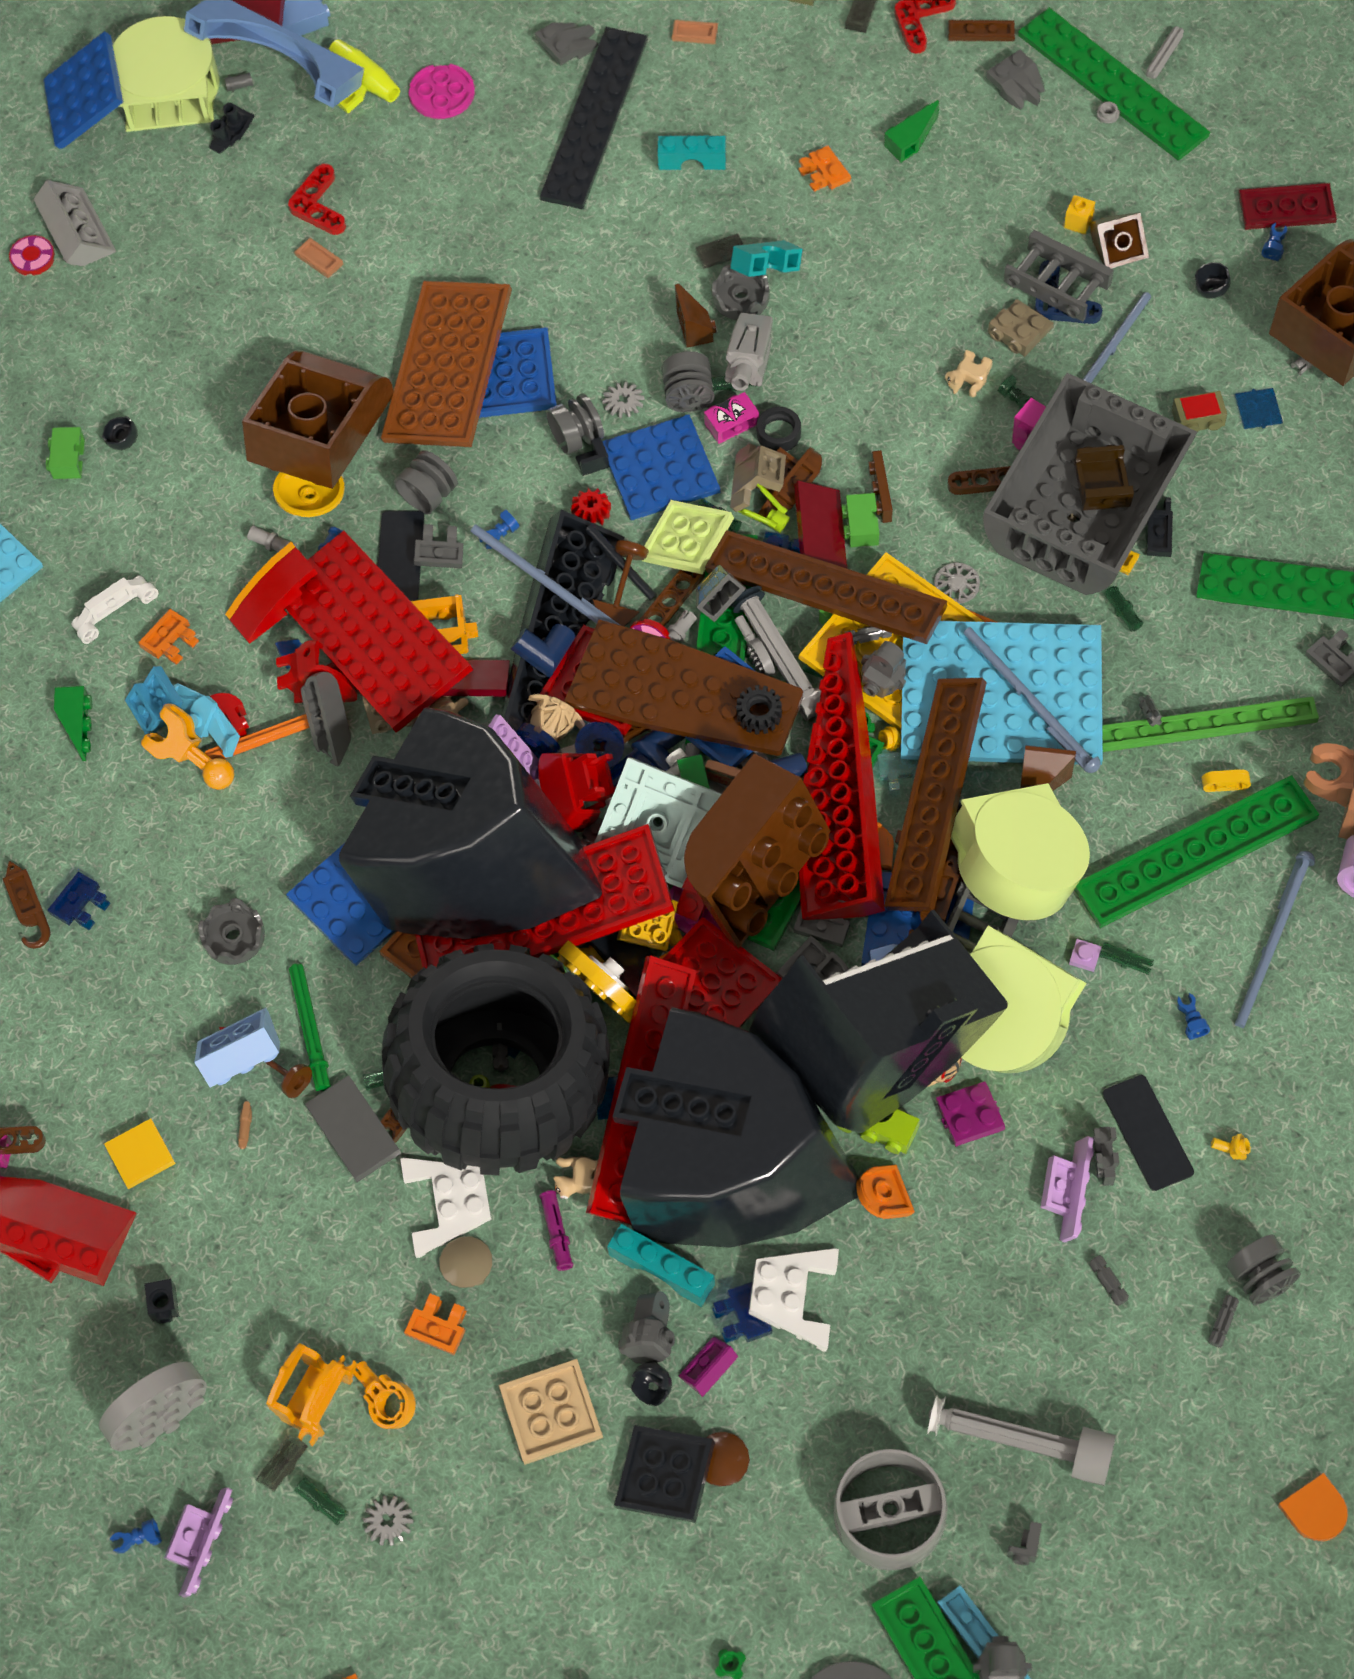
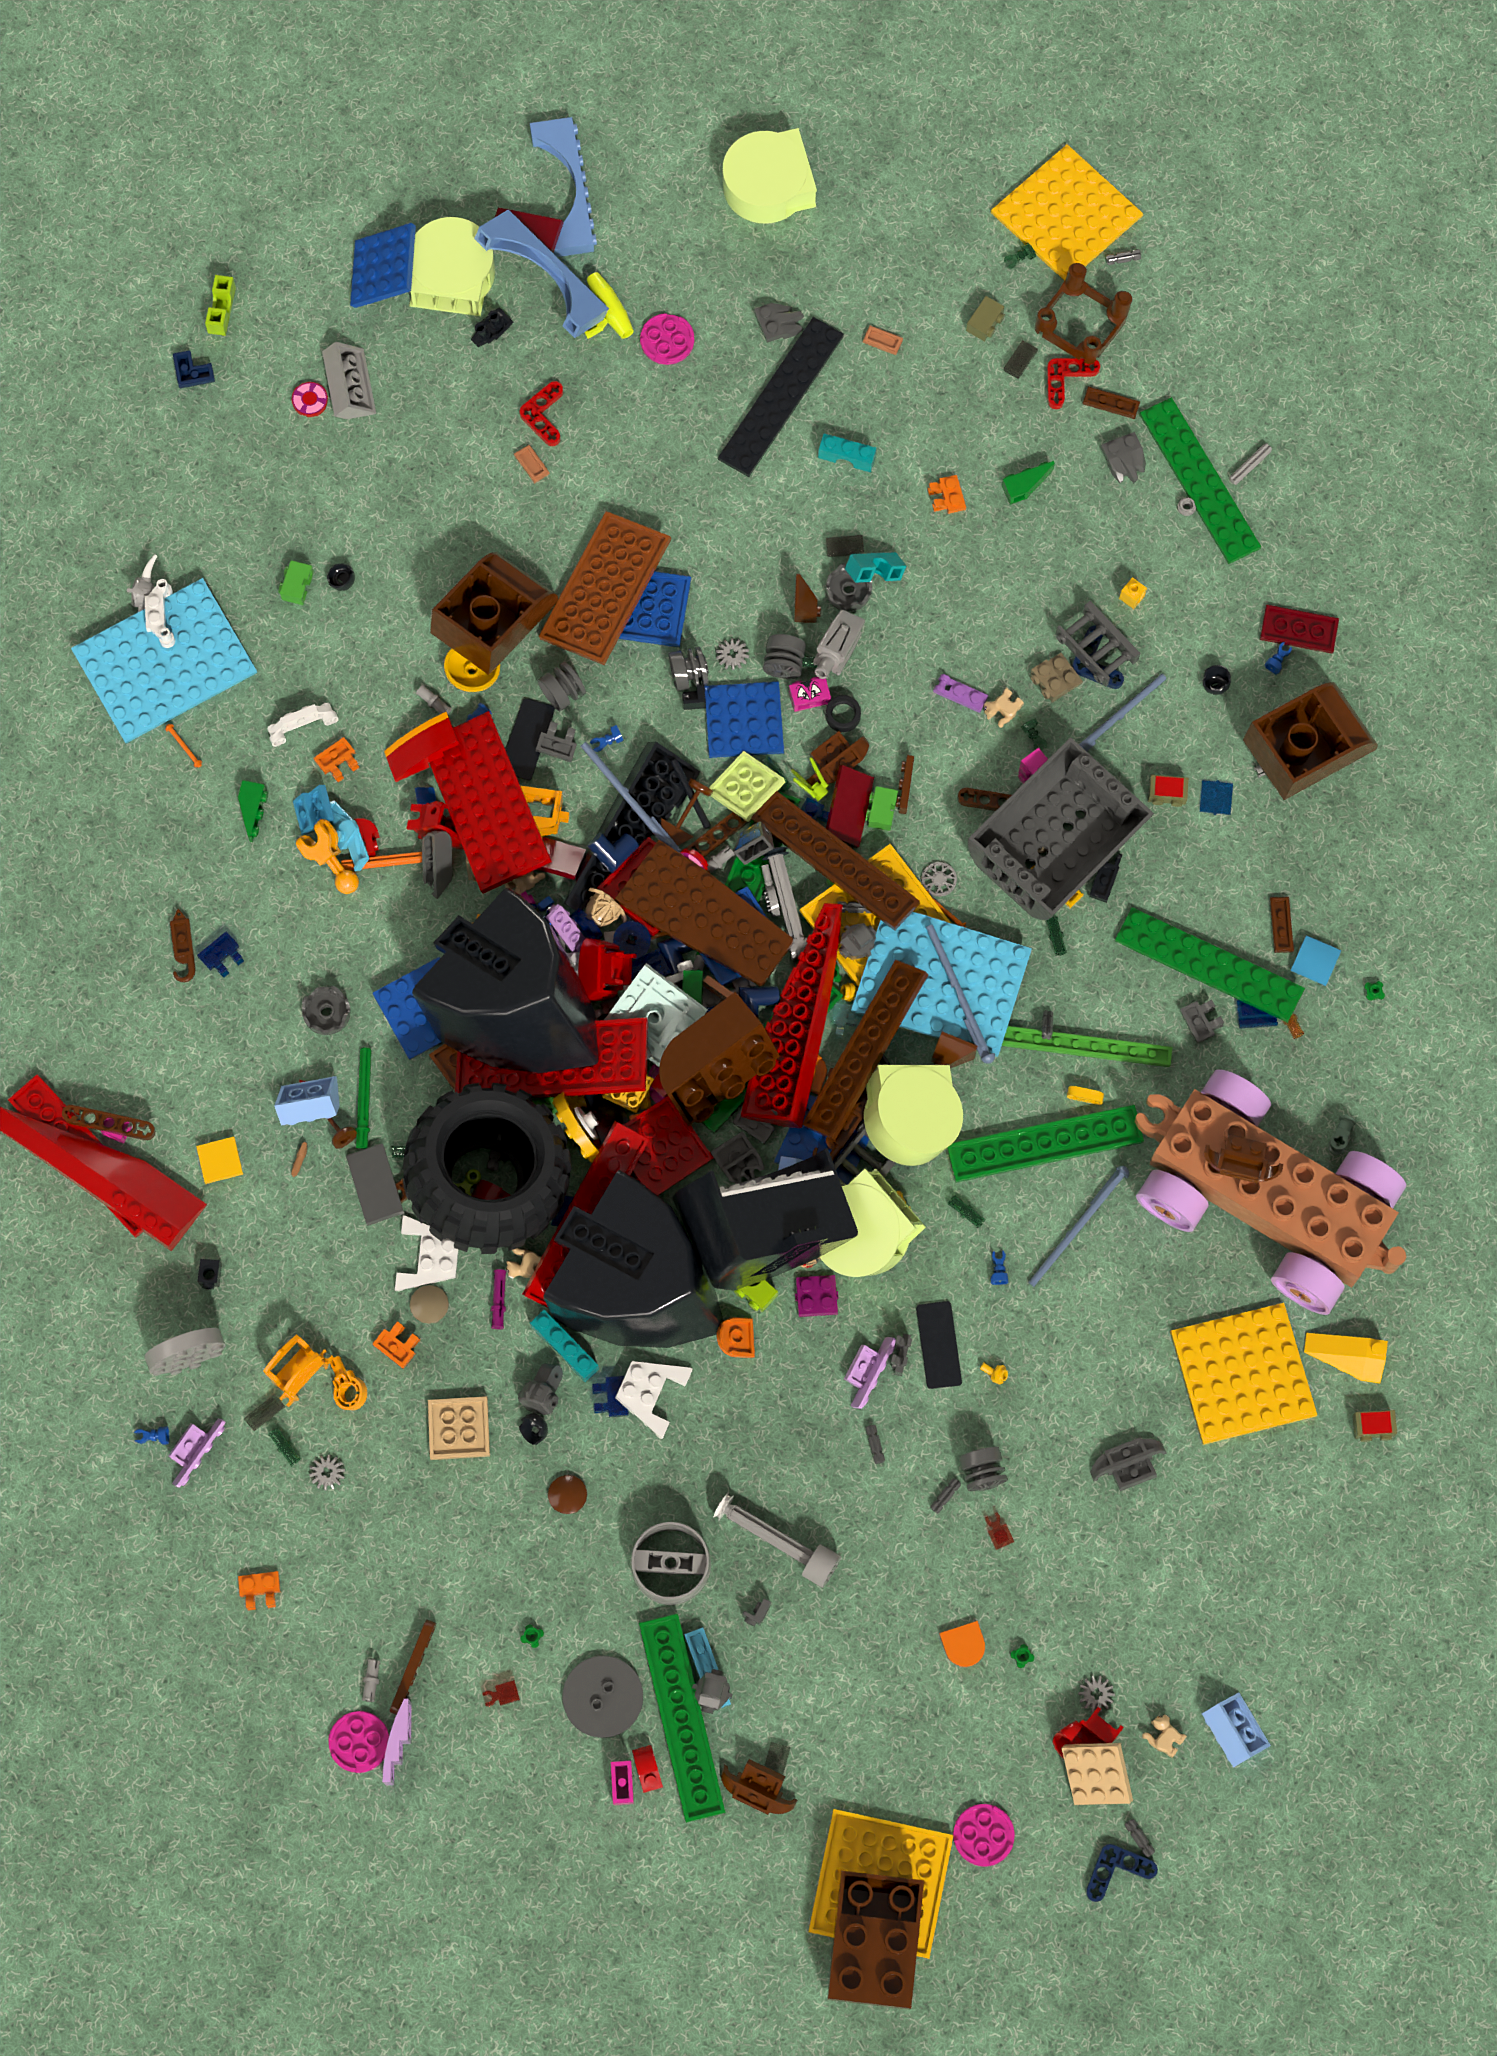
camera: 10 degrees right, 10 degrees up
dark grey pin [224,72,253,93] -> none
red gear [571,487,611,526] -> none
black plate [614,1425,715,1523] -> none
magenta slope [678,1336,738,1397] -> none
dark tan plate [730,444,786,512] -> none
black tyre [736,685,782,734] -> none
lavender plate [1069,939,1102,972] -> none
dark brown panel [1074,444,1134,511] -> none
reddish brown slope [1089,212,1149,268] -> none
none -> medium lavender plate [933,674,988,713]
none -> clear red plate [985,1512,1014,1550]

